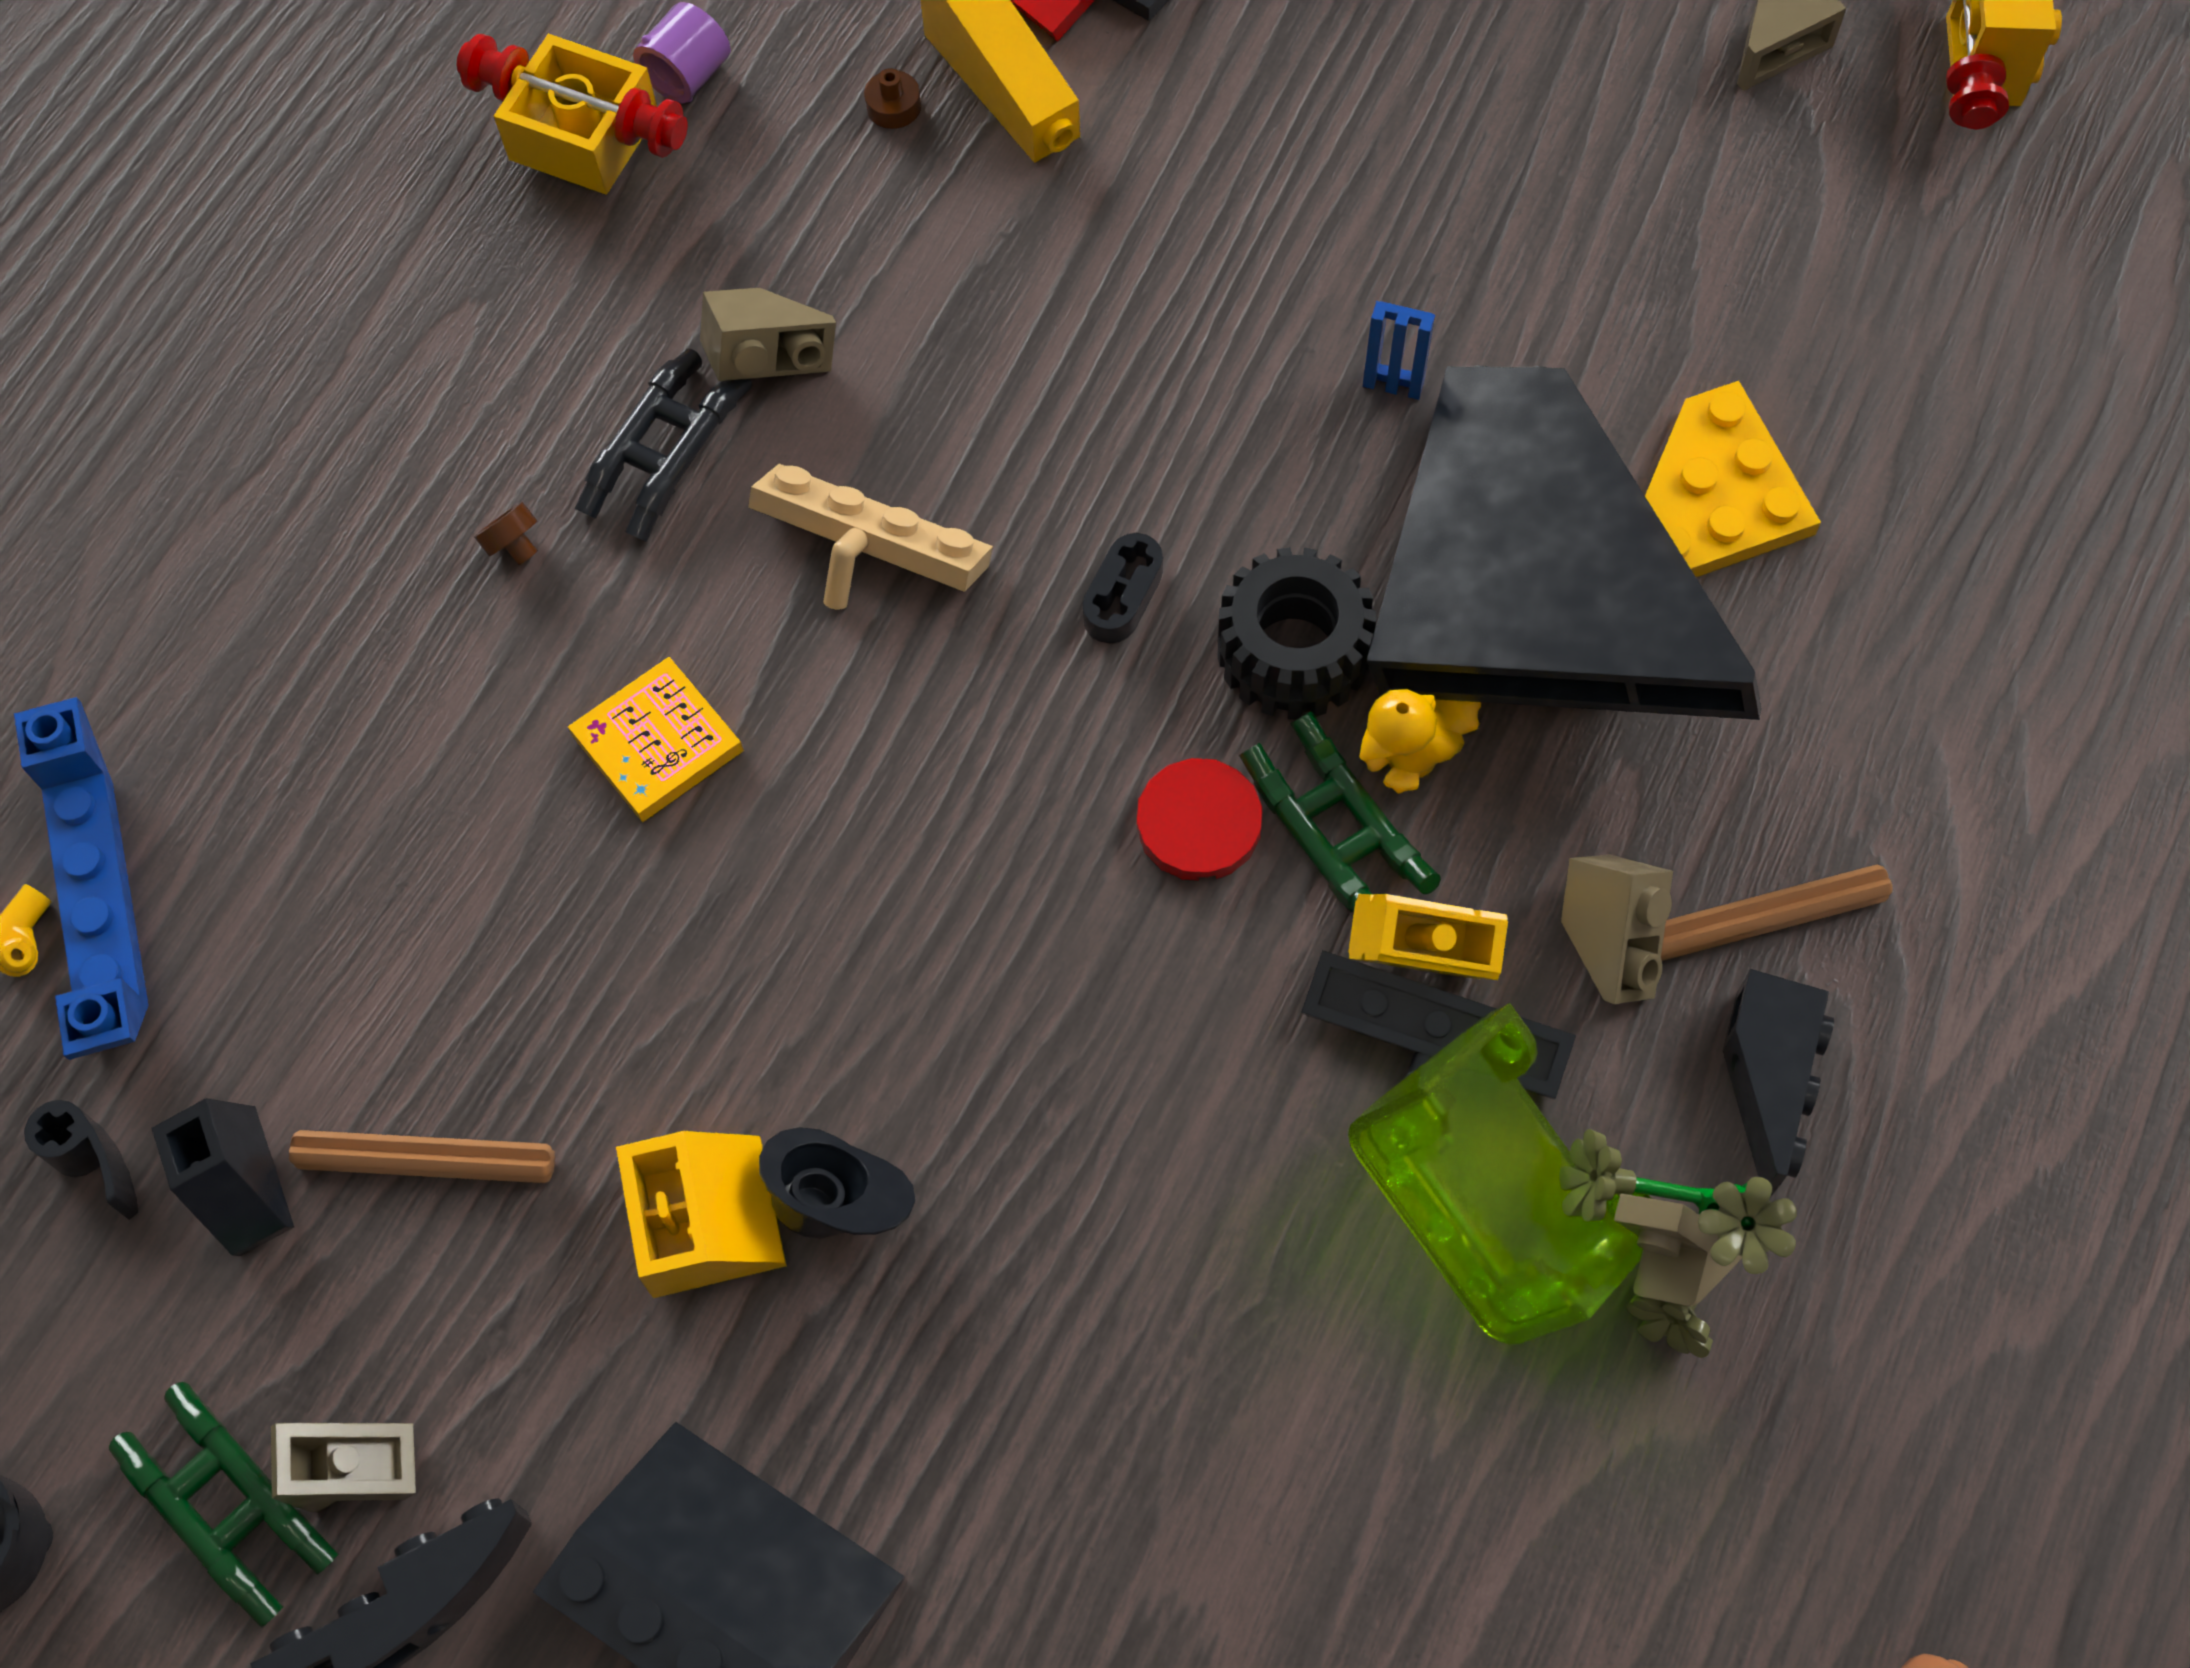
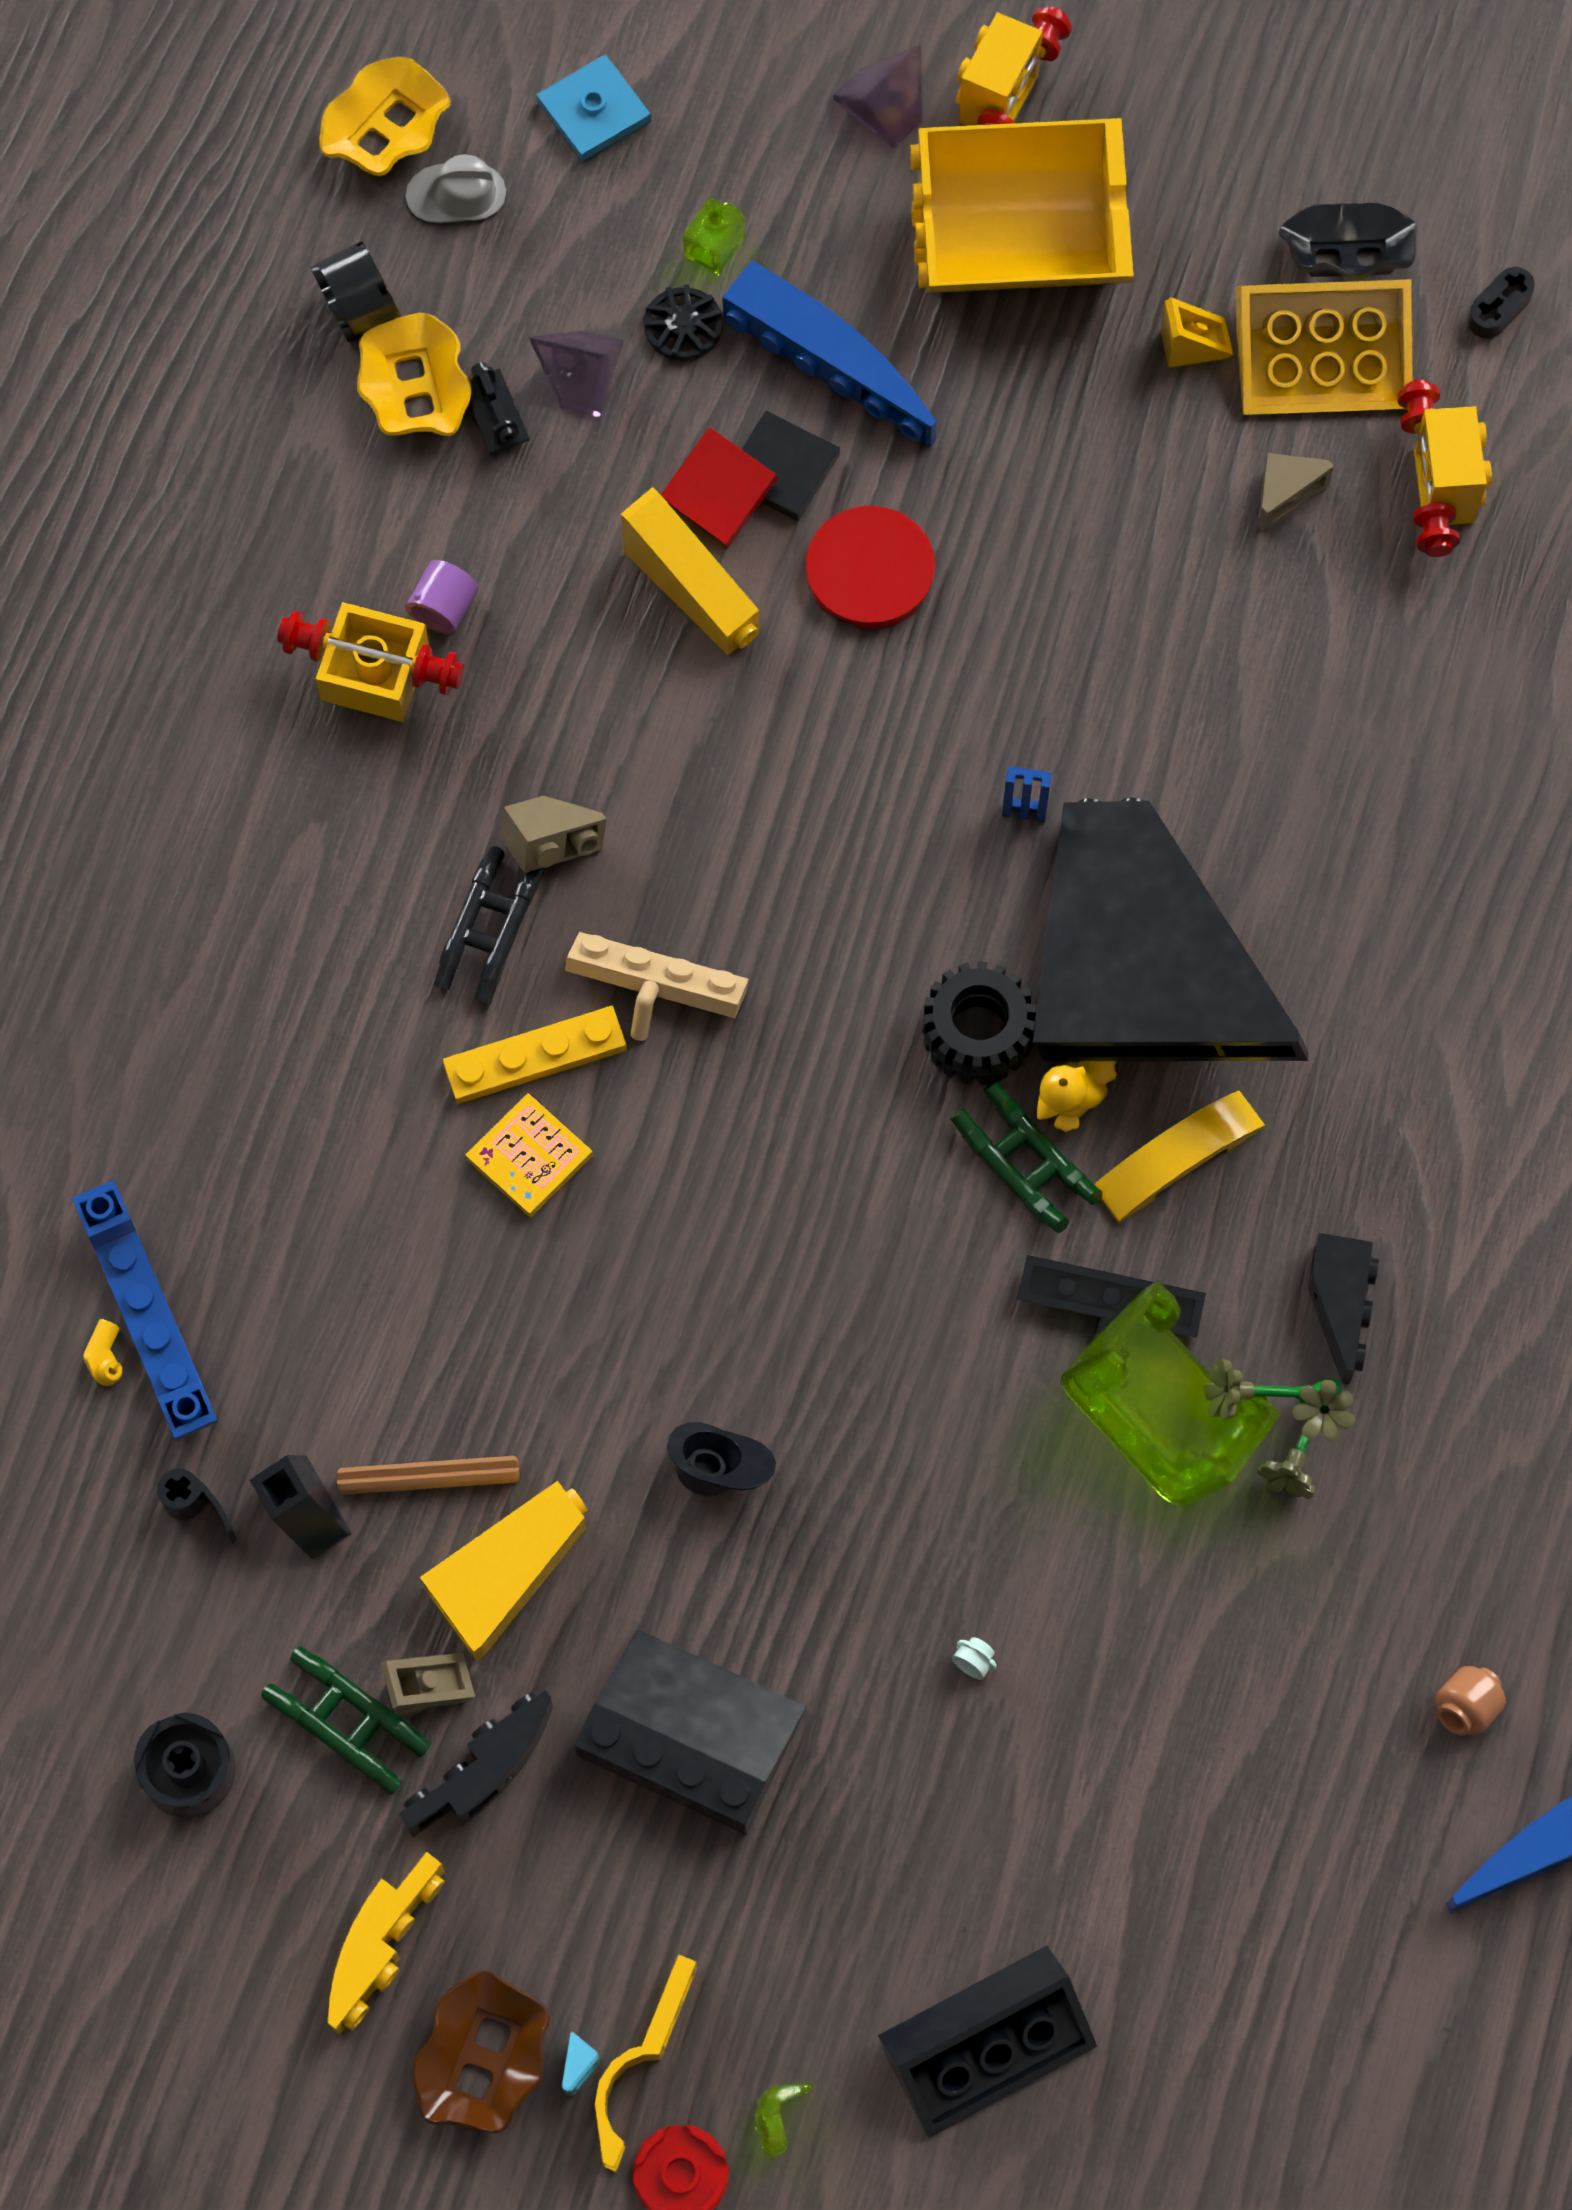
camera: 10 degrees left, 5 degrees up
reddish brown tile [474,501,538,565] -> none
yellow slope [616,1131,787,1298] -> none
reddish brown tile [864,68,921,129] -> none
black beam [1082,533,1163,644] -> none
red tile [1137,758,1262,881] -> none
yellow brick [1348,894,1508,980] -> none
dark tan slope [1561,855,1673,1004] -> none
dark tan slope [1614,1193,1742,1306] -> none
yellow plate [1645,381,1821,577] -> none
medium nougat axle [1661,865,1893,961] -> none
none -> yellow slope [420,1481,588,1662]
none -> yellow plate [443,1005,627,1105]
none -> red tile [806,506,935,629]
none -> light aqua plate [952,1637,997,1680]
none -> yellow slope [1094,1091,1265,1224]

